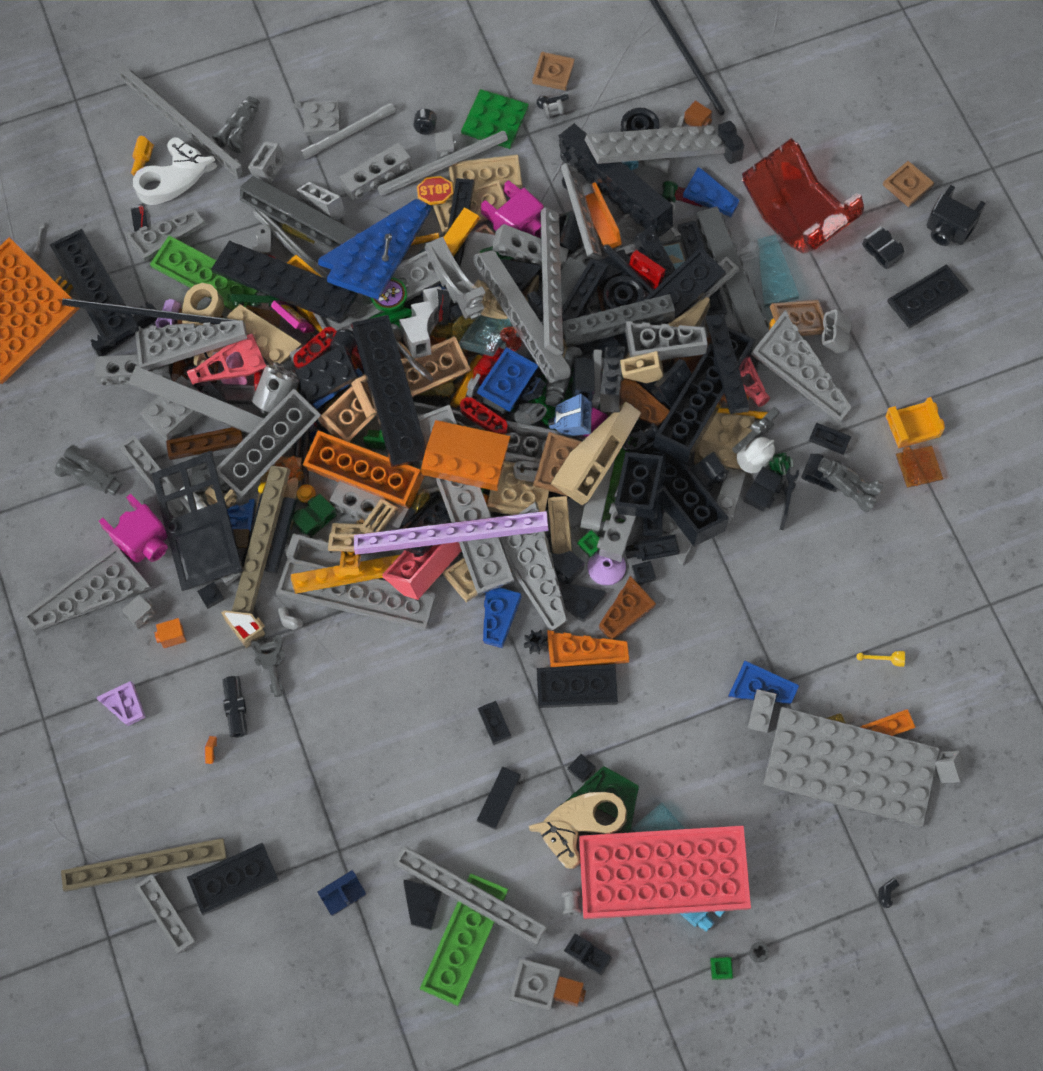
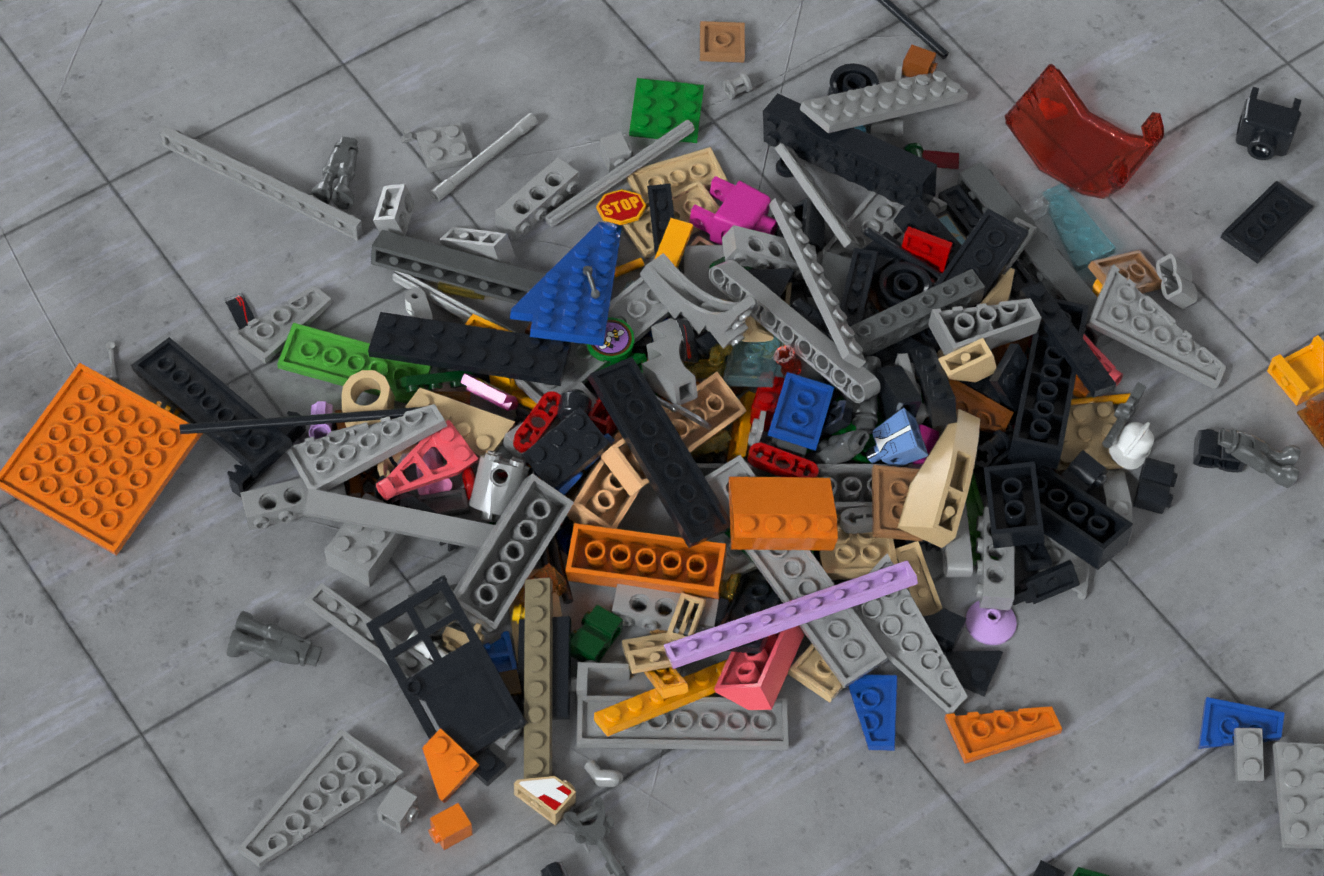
camera: 20 degrees left, 10 degrees down
dark pink piece [99,494,168,563] -> none
light orange arm [131,135,154,176] -> none
white animal [133,138,217,205] -> none
reddish brown plate [166,427,243,460] -> none
light orange plate [297,485,316,503] -> none
green panel [364,429,386,450] -> none
black head [413,108,437,135] -> none
black plate [478,701,512,745] -> none
black gear [524,630,547,654] -> none
black bar [536,92,569,109] -> none
black plate [537,664,618,708] -> none
green plate [577,530,600,557] -> none
orange panel [585,182,622,248] -> none
dark orange wing [599,576,656,640] -> none
black plate [632,560,656,585] -> none
blue wing [683,167,739,217] -> none
black brick [717,121,744,164] -> none
dark green gear [769,453,794,475] -> none
black flag [779,468,799,530] -> none
black plate [809,422,852,455] -> none
black brick [862,226,905,269] -> none
medium nougat plate [883,161,934,207] -> none
none -> orange wing [422,728,479,803]

